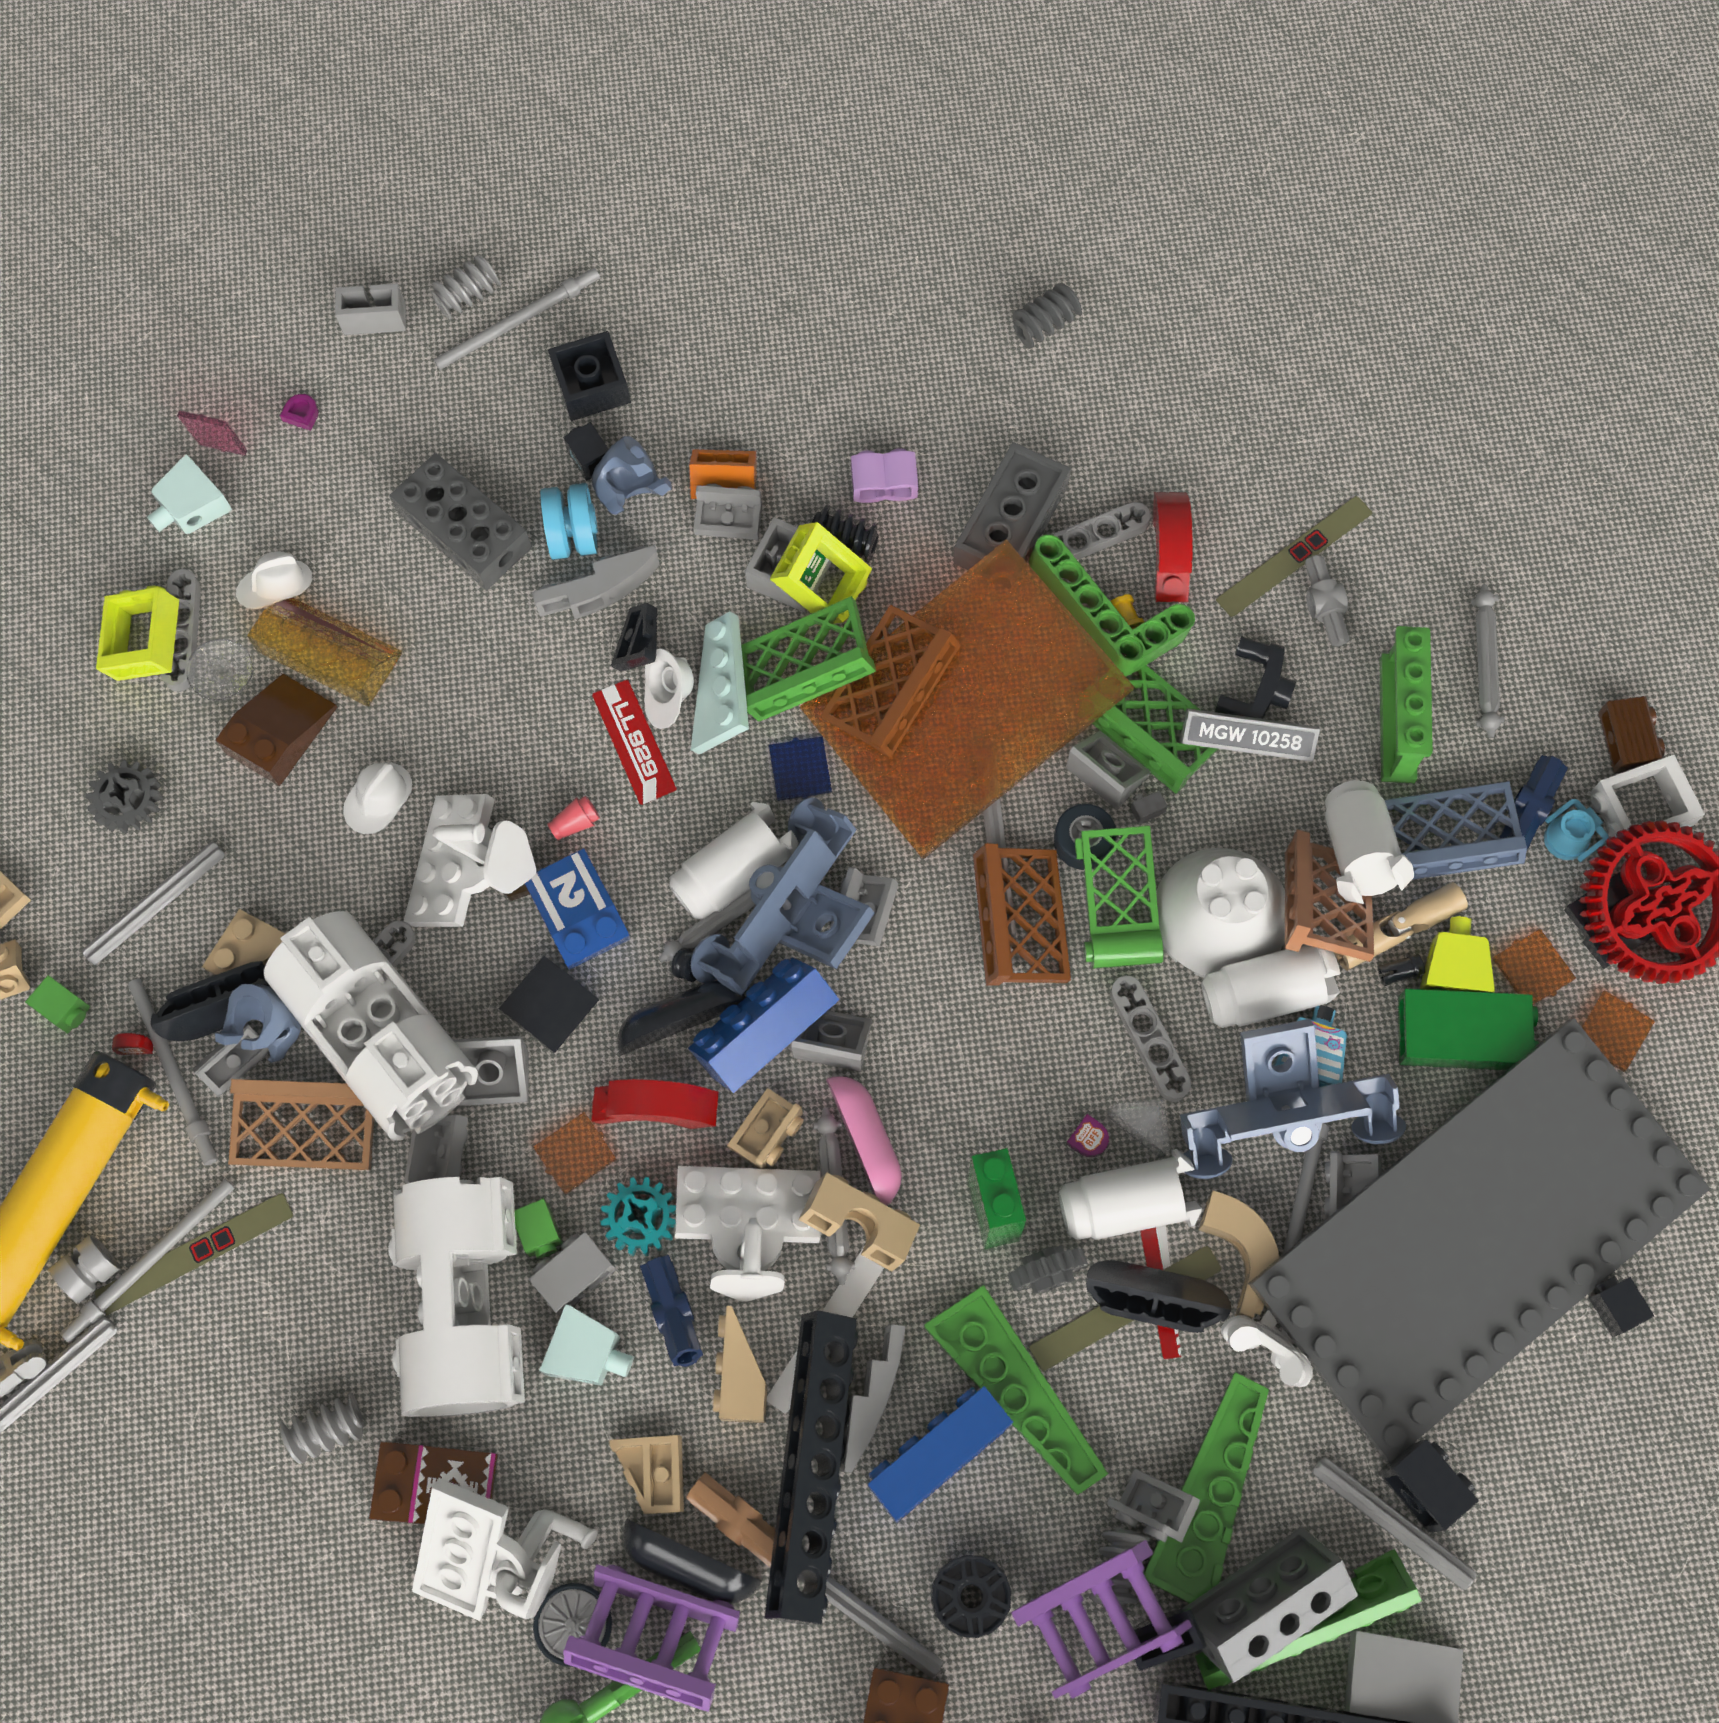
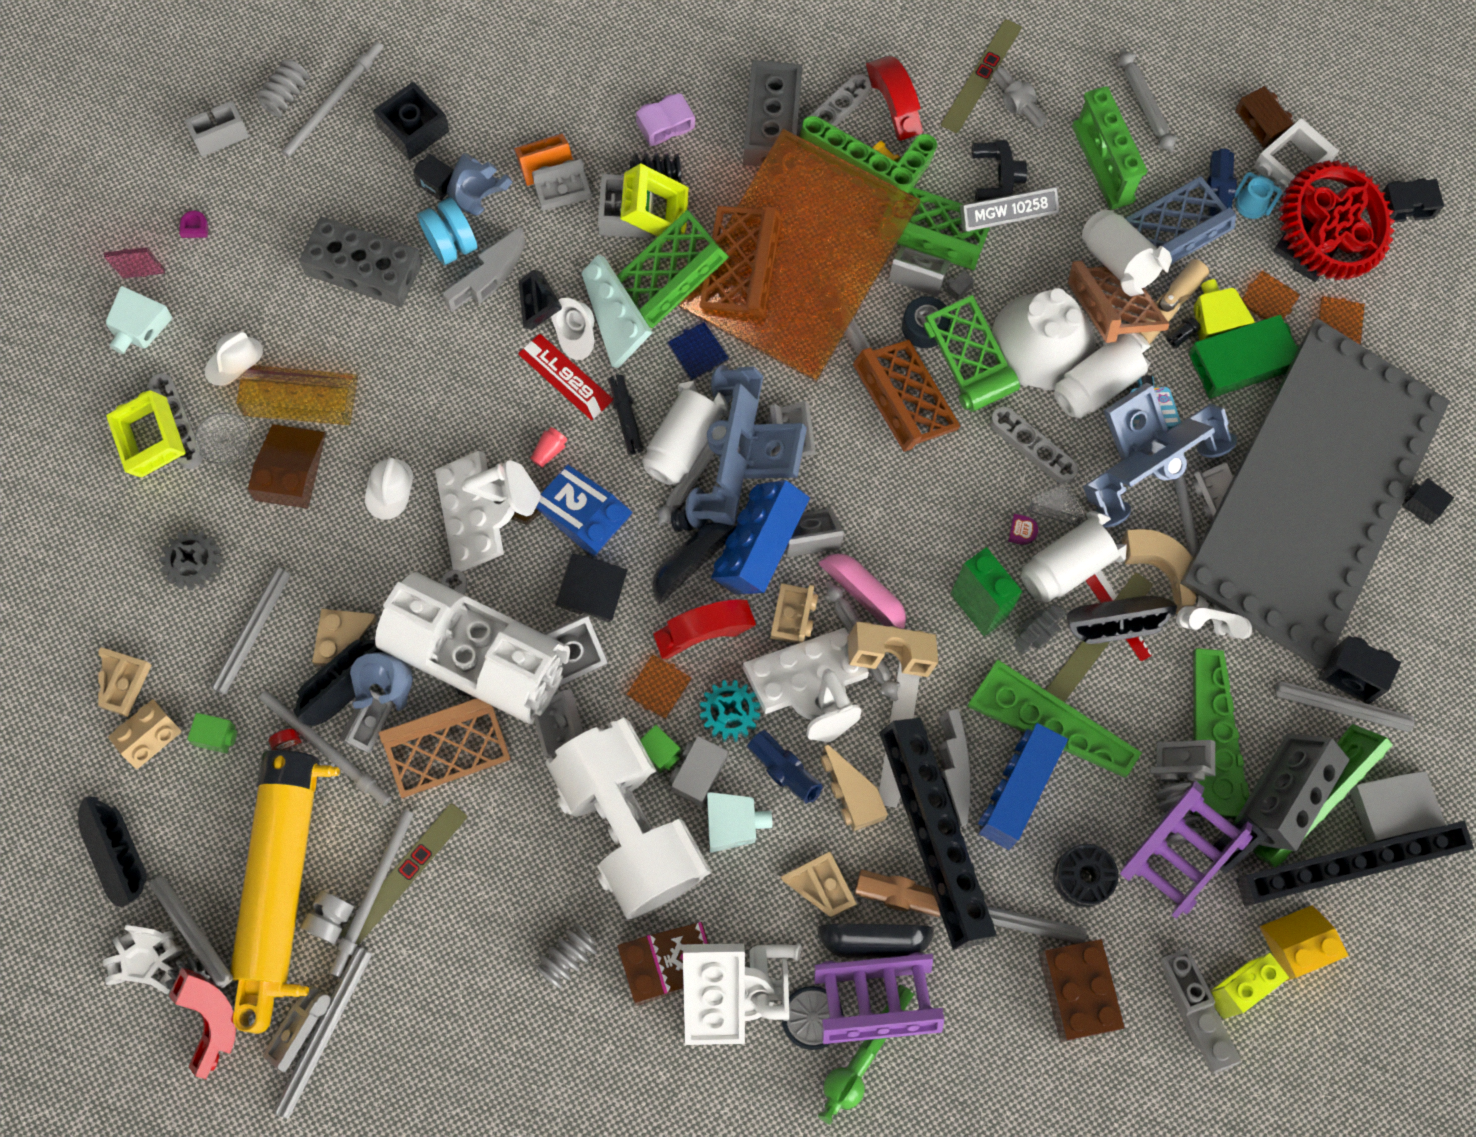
camera: 30 degrees left, 0 degrees up
none -> black pin [608,374,644,455]

